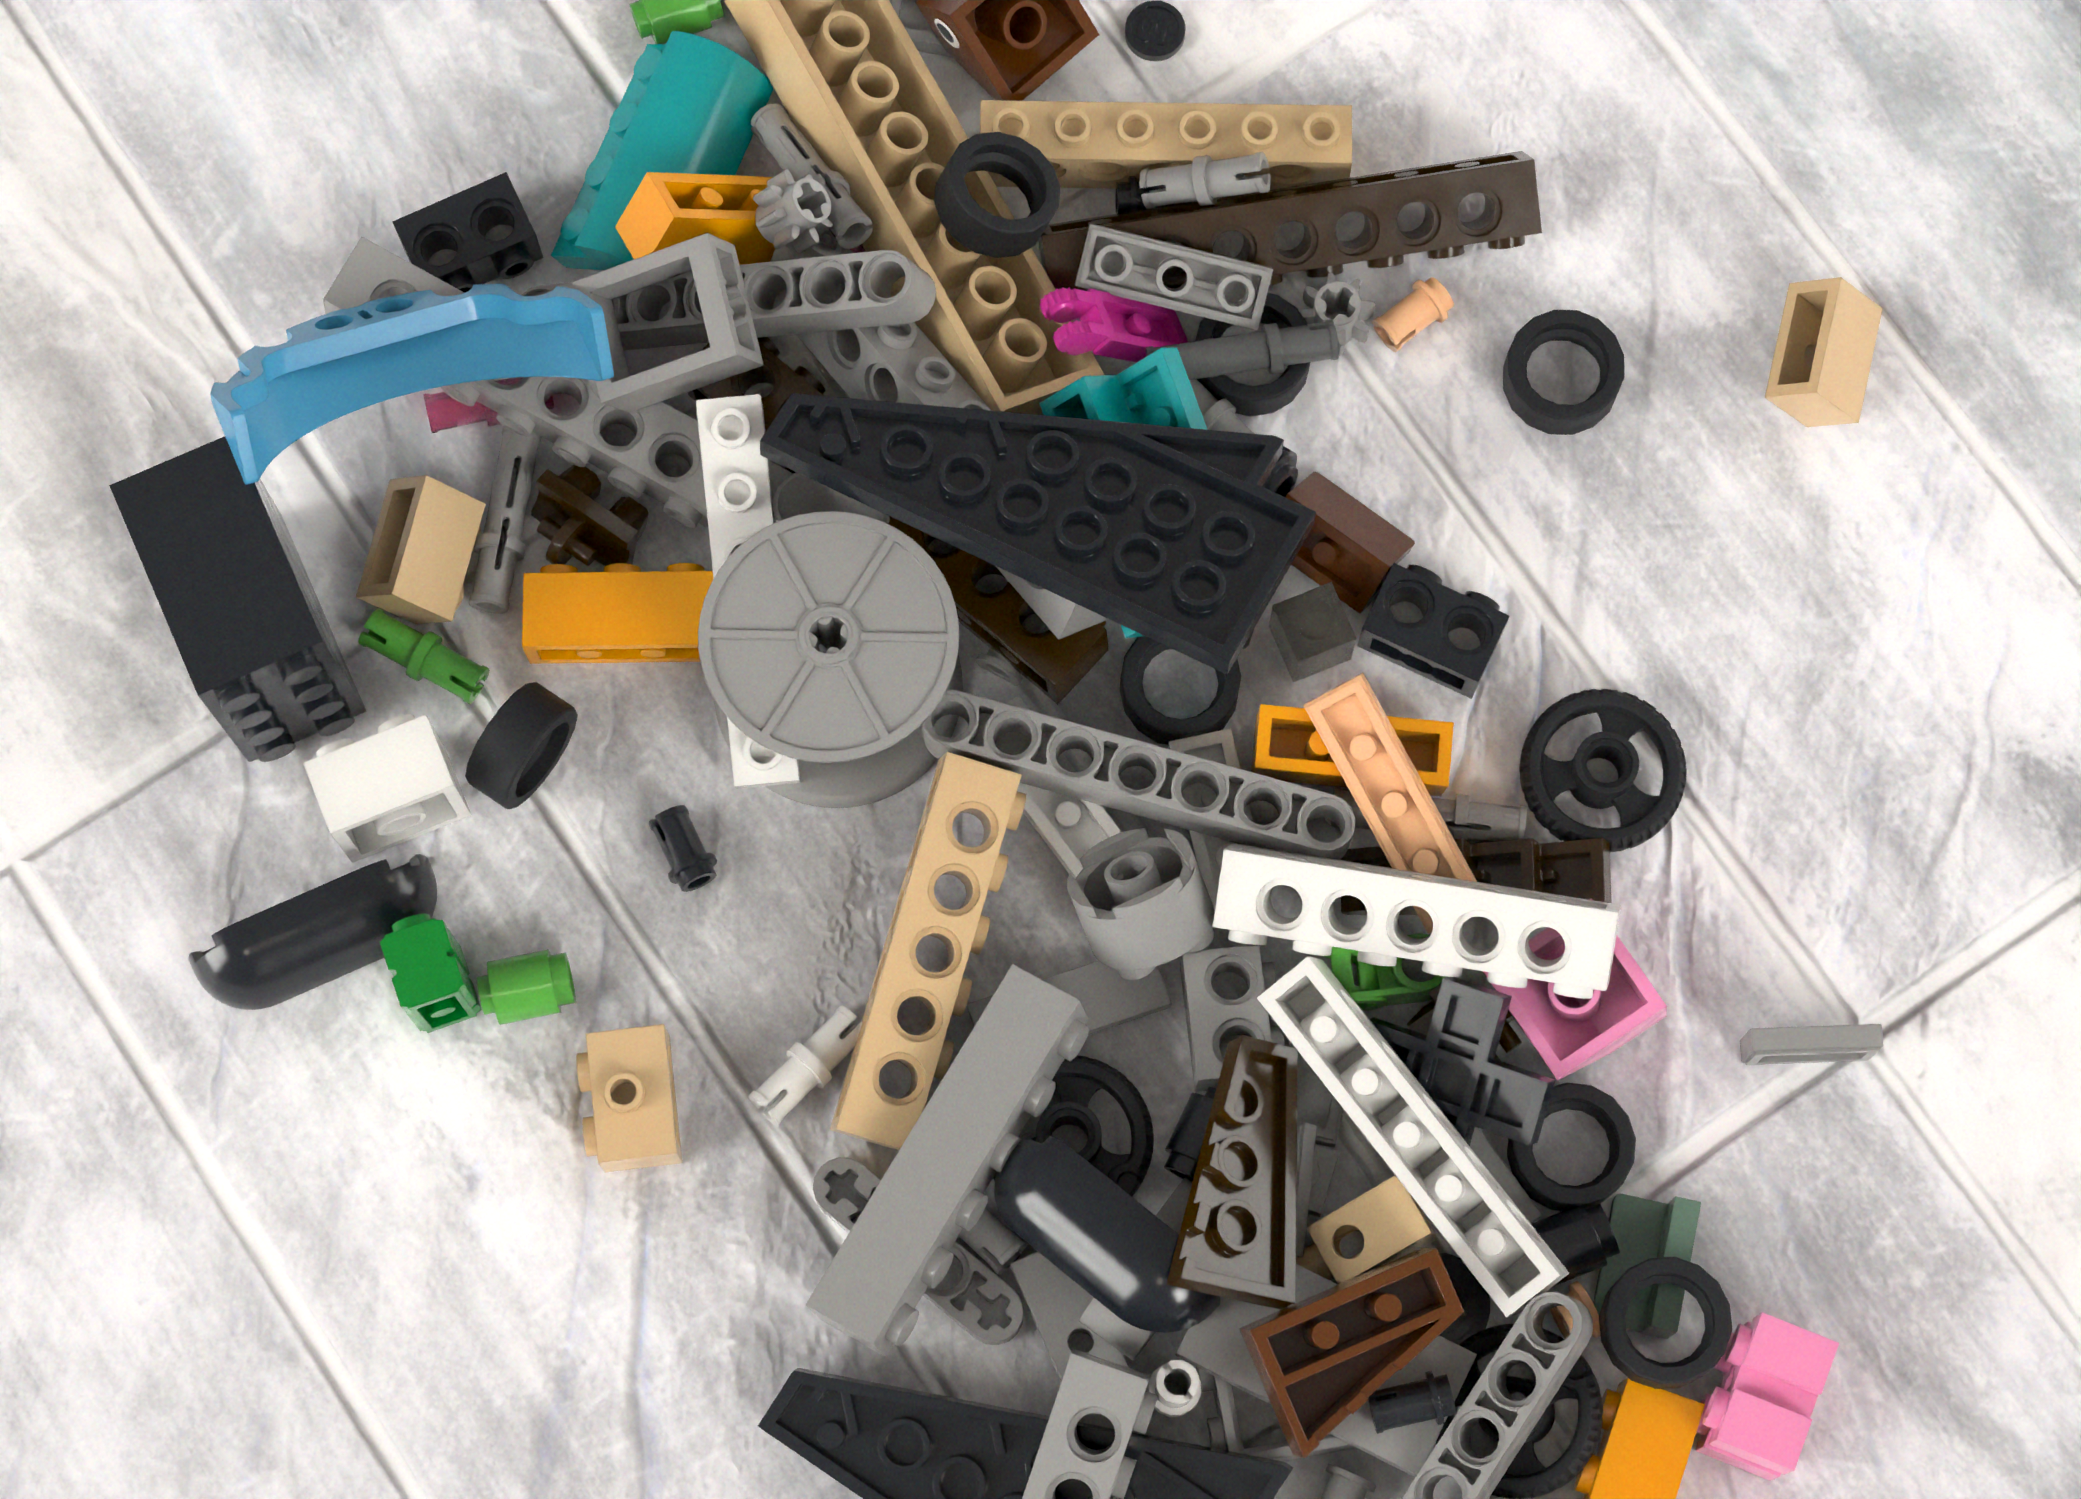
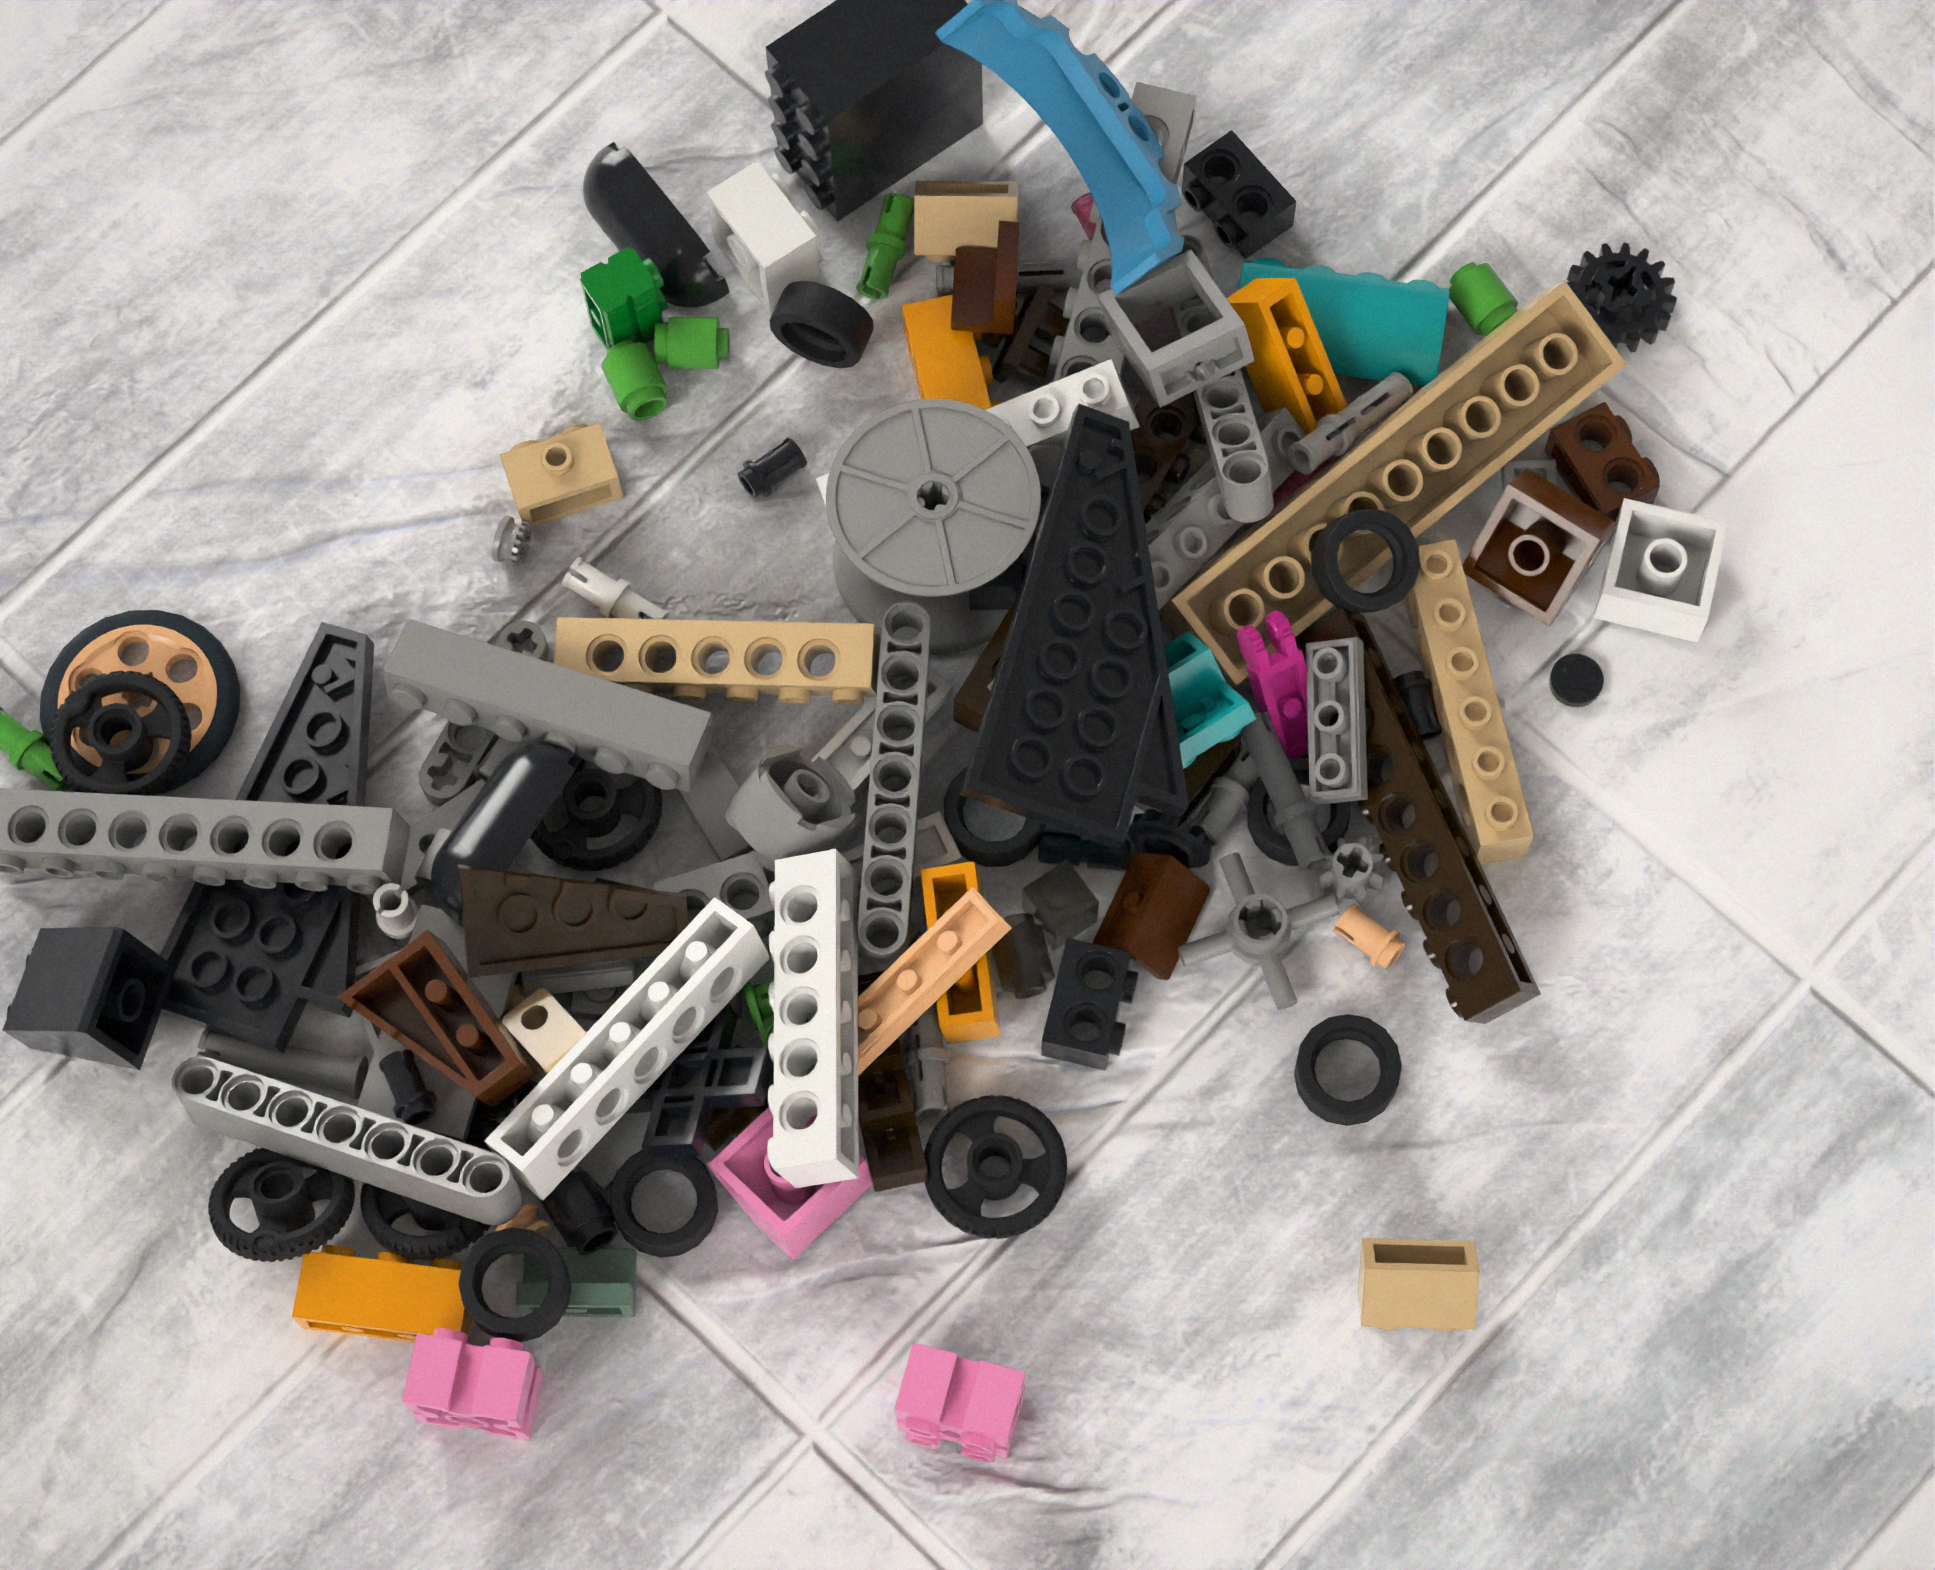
camera: 80 degrees right, 5 degrees down
light grey gear [753,169,833,253] -> none
light grey pin [1140,152,1271,209] -> none
light grey tile [1740,1024,1884,1065] -> none
none -> light grey bush [491,515,533,568]
none -> bright green brick [654,317,730,369]
none -> bright pink brick [895,1342,1025,1463]
none -> reddish brown panel [951,221,1020,334]
none -> clear smoke brick [991,913,1055,999]
none -> light grey bar [1178,853,1339,1010]

